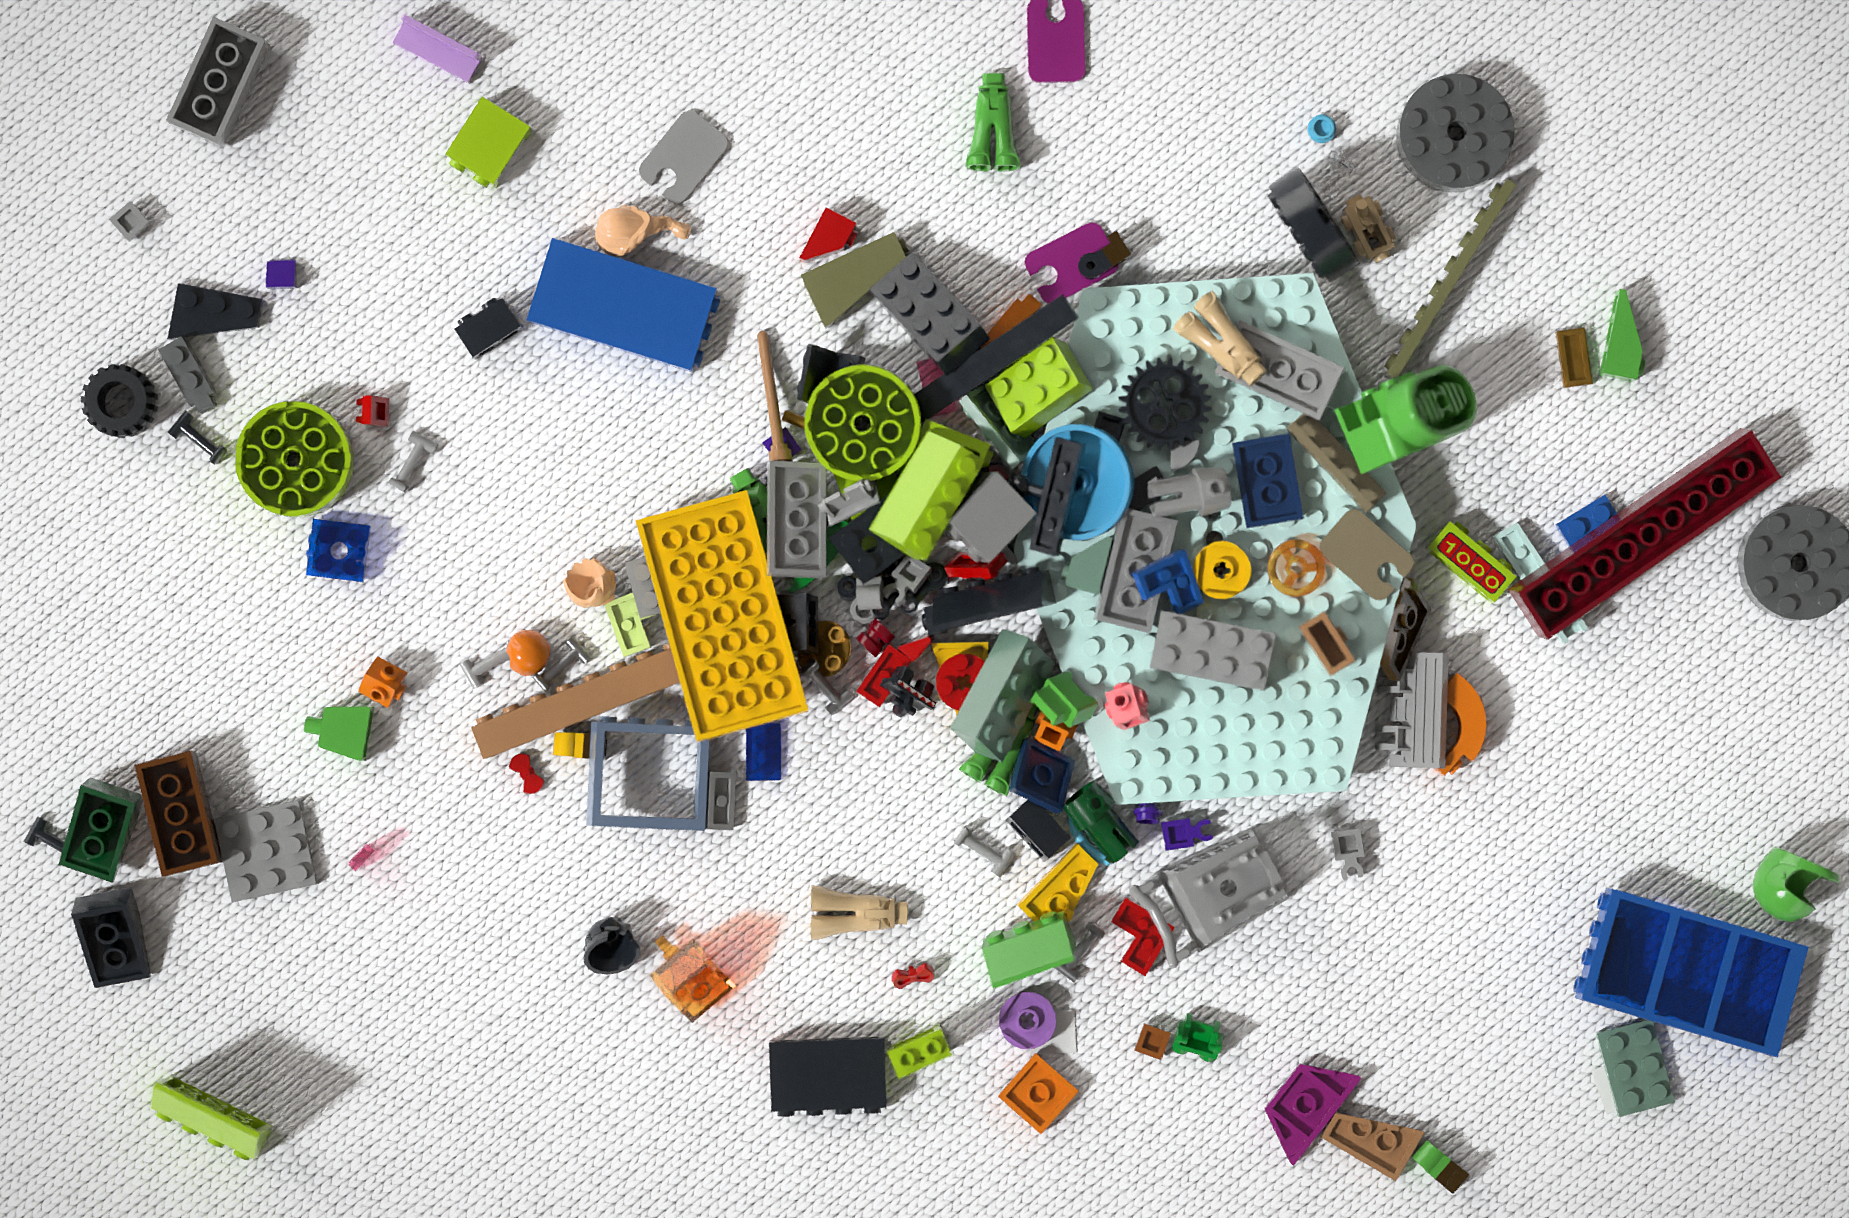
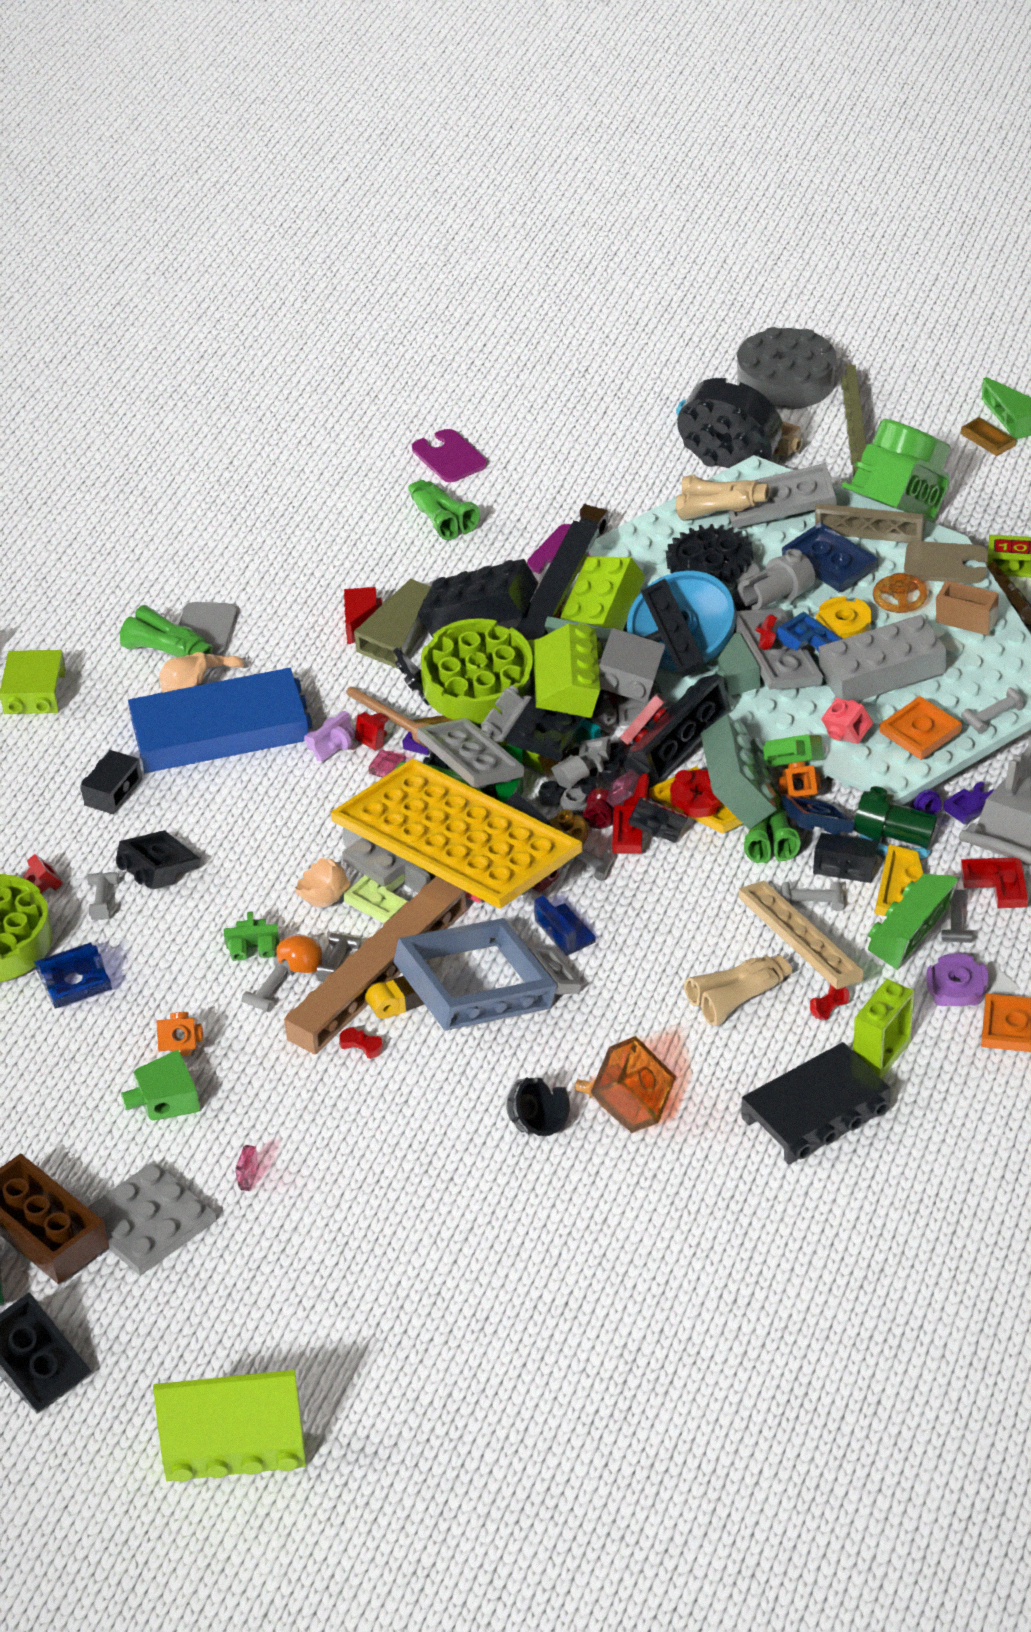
camera: 25 degrees left, 45 degrees down
none -> black plate [115,830,201,890]
none -> bright green piece [120,605,213,657]
none -> bright green hips [223,911,280,961]
none -> lavender hips [304,711,356,762]
none -> red tile [355,712,388,751]
none -> clear pink tile [368,749,407,778]
none -> clear pink tile [606,770,640,807]
none -> tan plate [739,880,863,989]
none -> red piece [755,615,777,650]
none -> orange plate [879,696,962,760]
none -> light grey piece [961,687,1024,734]

